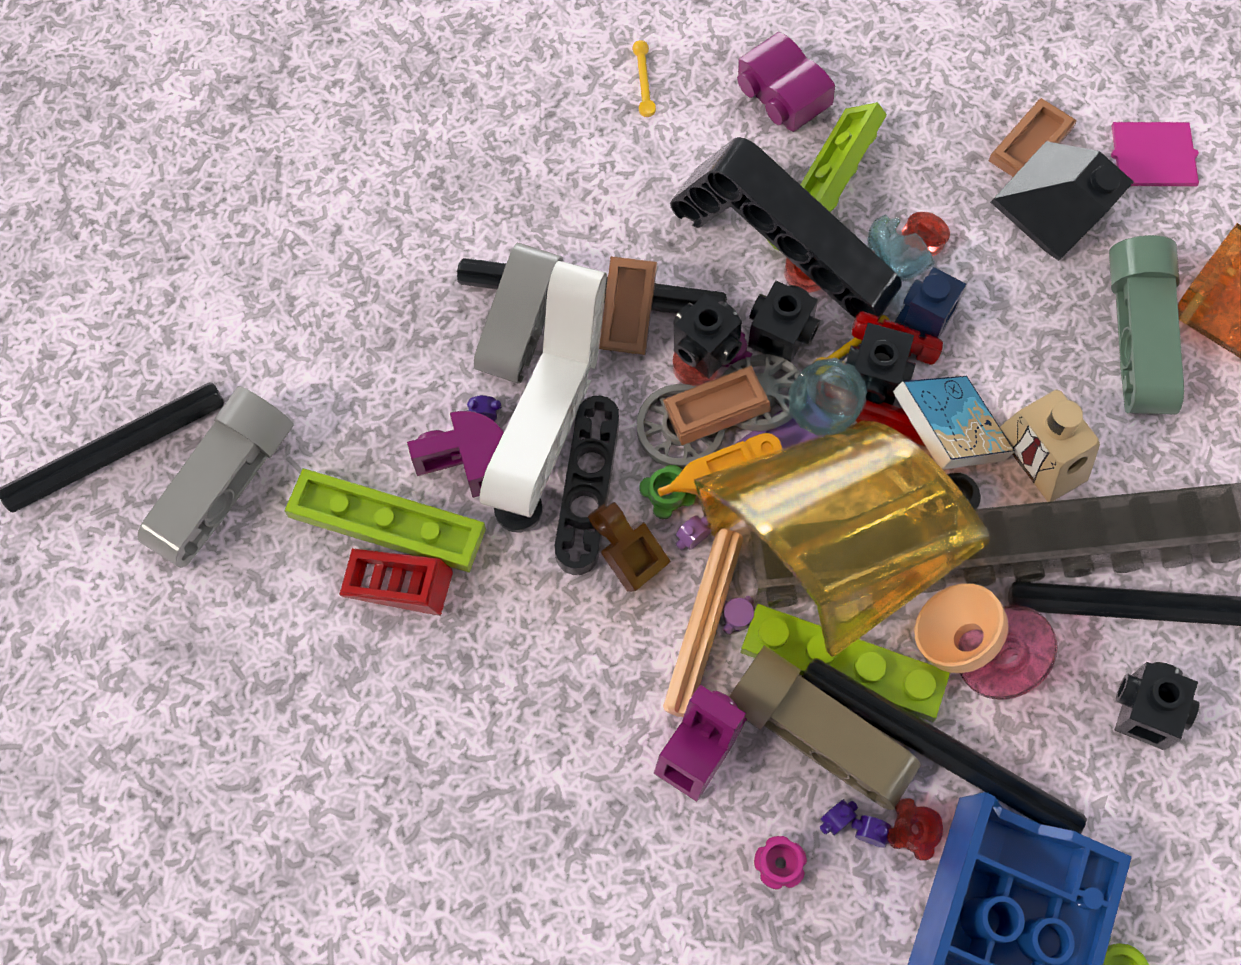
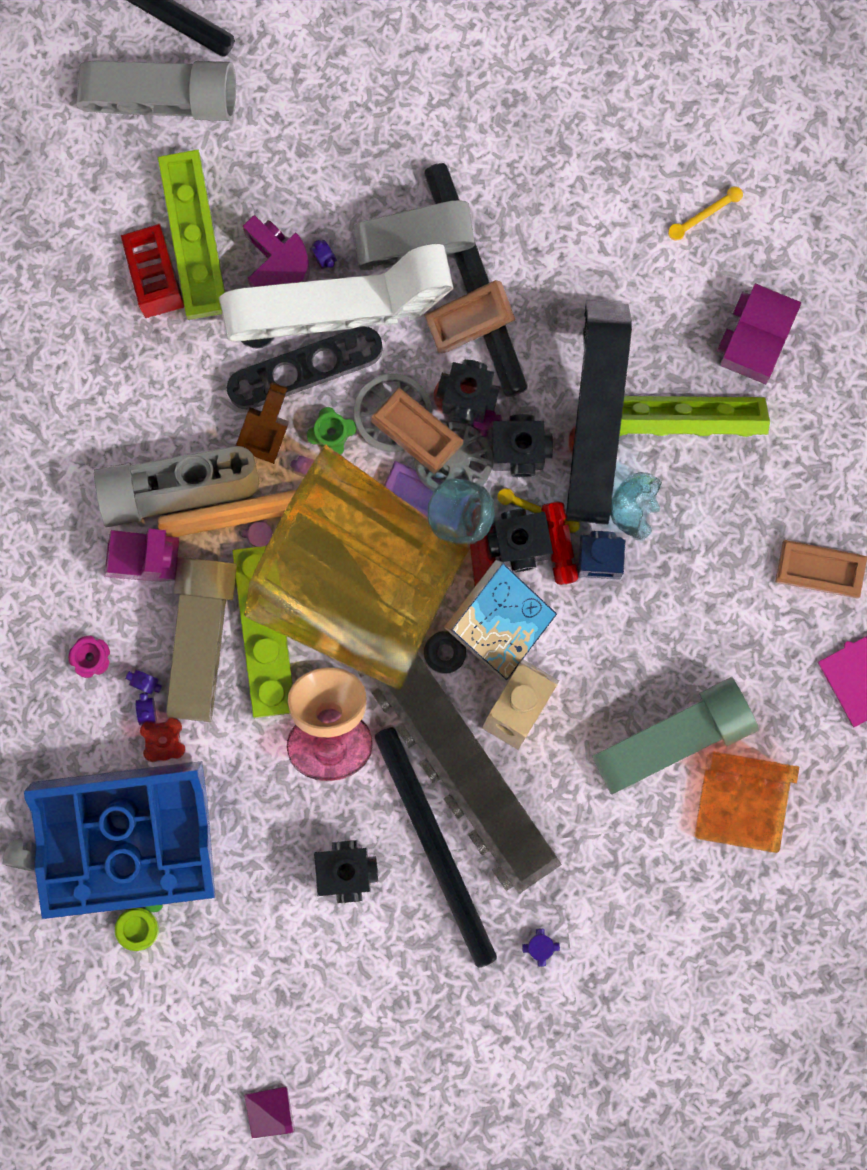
camera: 60 degrees right, 15 degrees up
light orange piece [657,433,782,497] -> none
black axle [802,658,1087,834] -> none
clear red tile [901,212,950,256] -> none
black slope [990,141,1134,261] -> none
none -> light grey beam [94,446,259,528]

